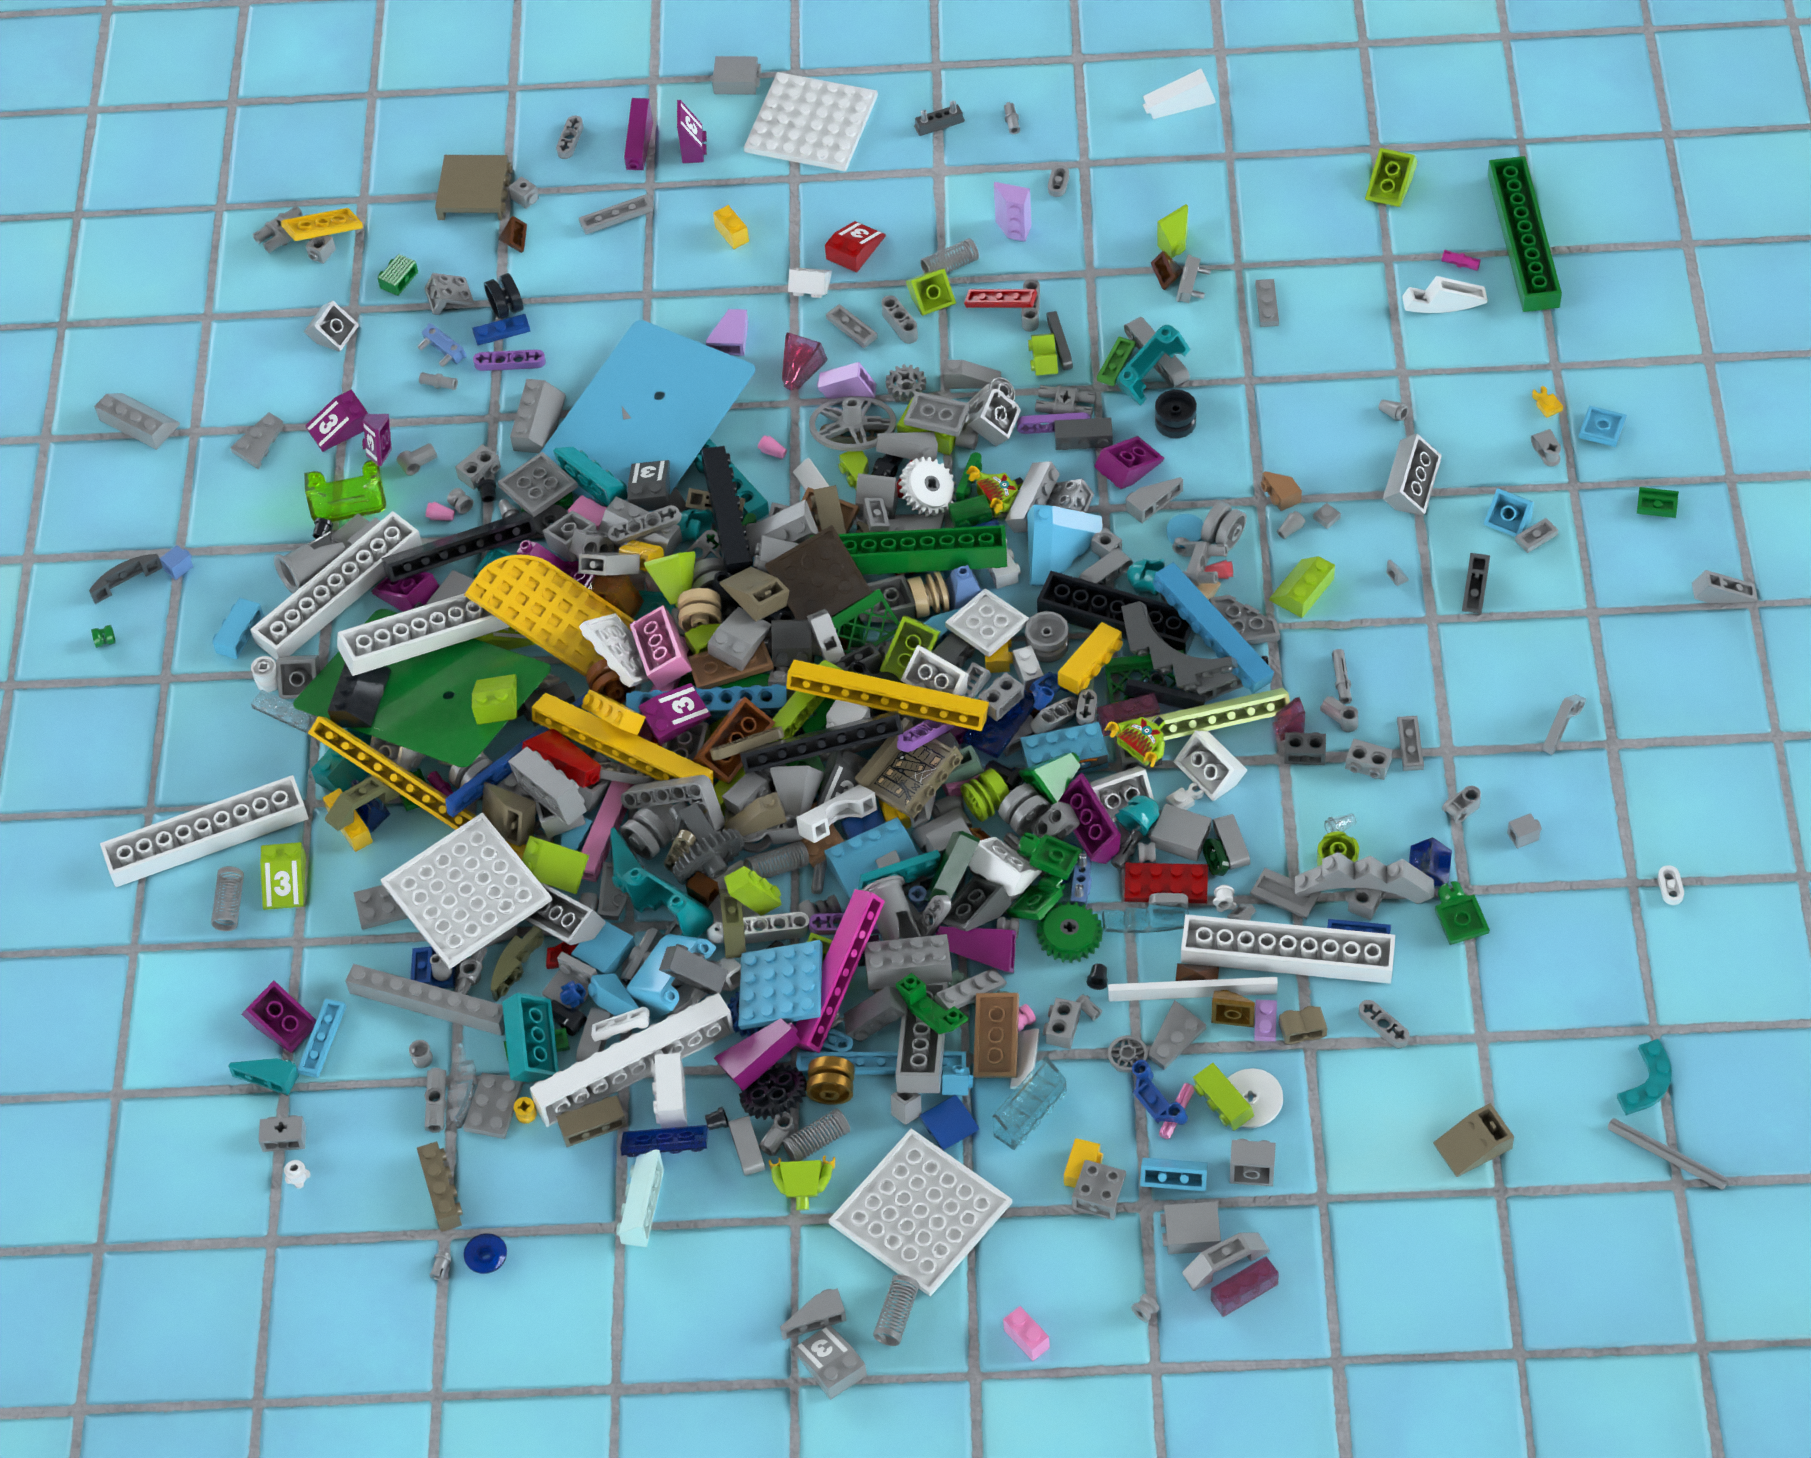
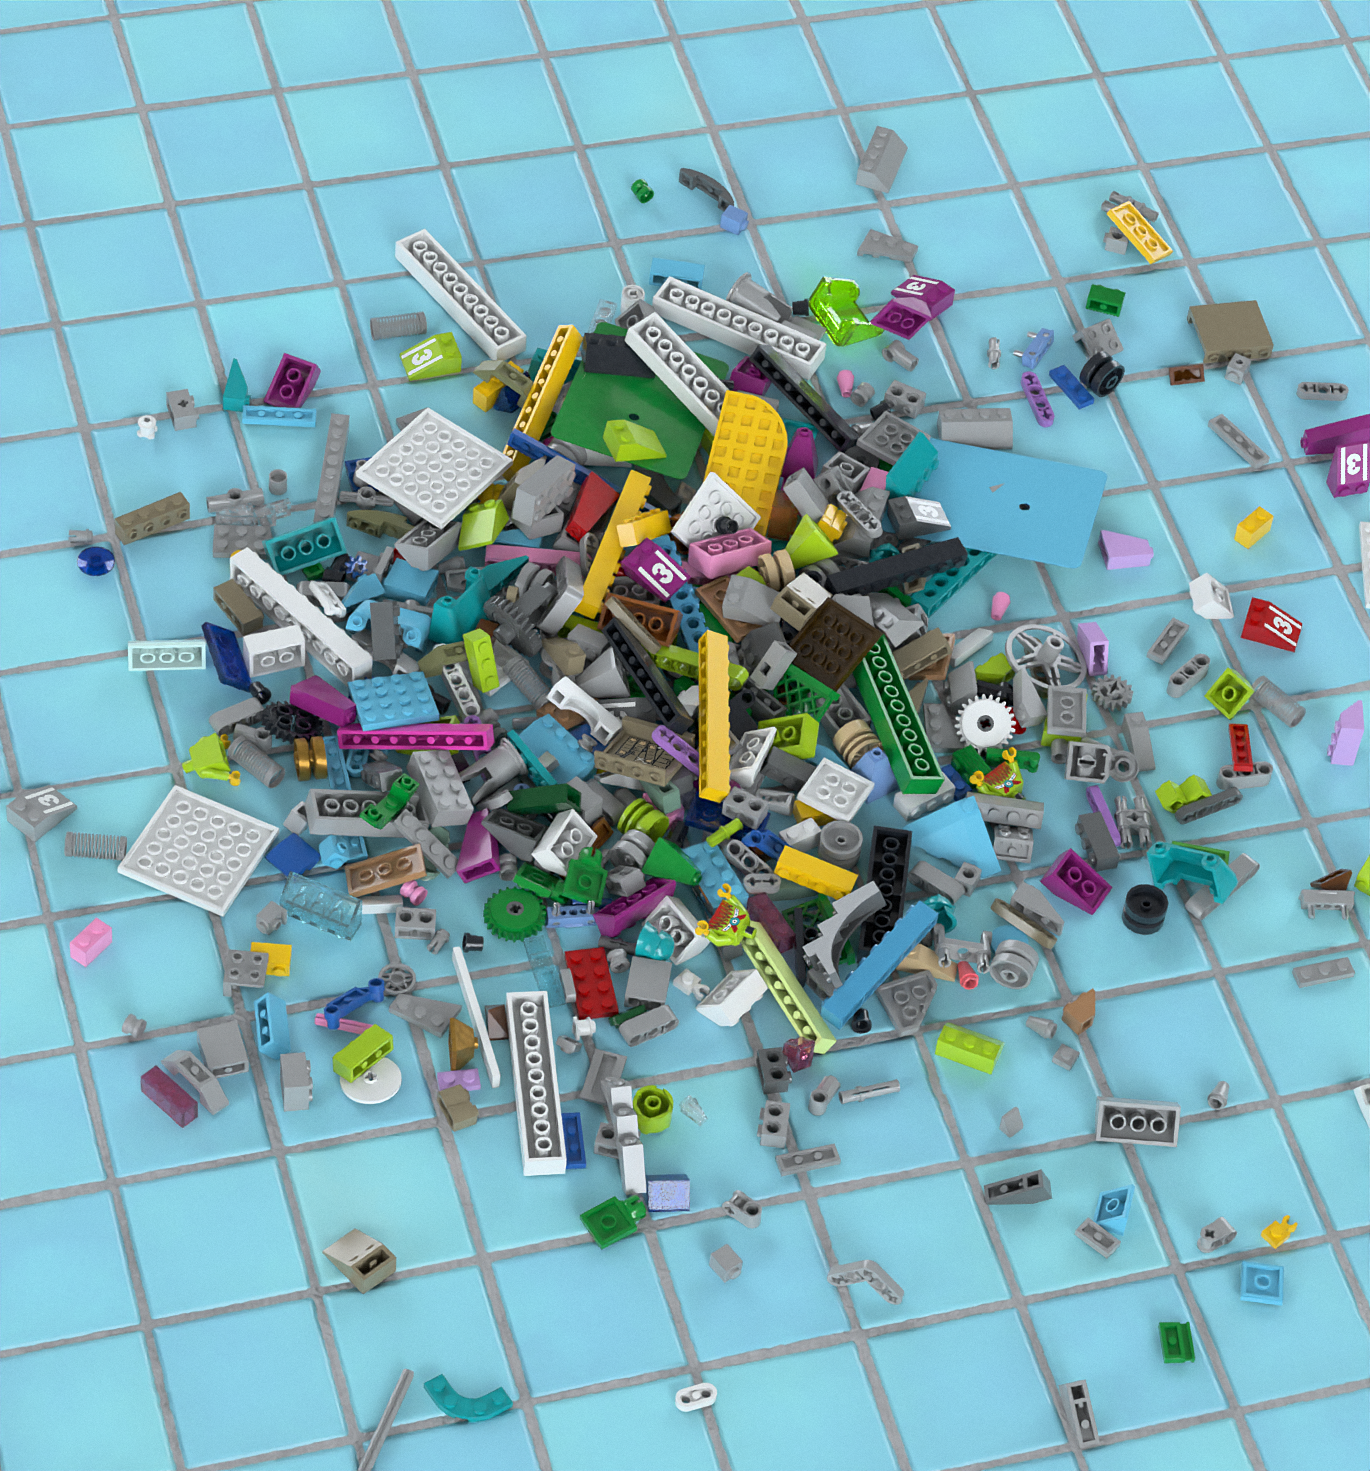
camera: 65 degrees right, 5 degrees down
light grey slope [304,300,359,352] -> none
light grey slope [780,1288,847,1340] -> none
clear pink slope [782,332,827,390] -> none
light grey slope [863,498,890,531] -> none
light grey beam [1359,1000,1409,1048] -> none
none -> light grey brick [256,901,287,935]
none -> light grey bush [578,734,597,752]
none -> lime axle [706,818,743,848]
none -> black piece [716,516,739,535]
none -> dark tan beam [990,898,1057,949]

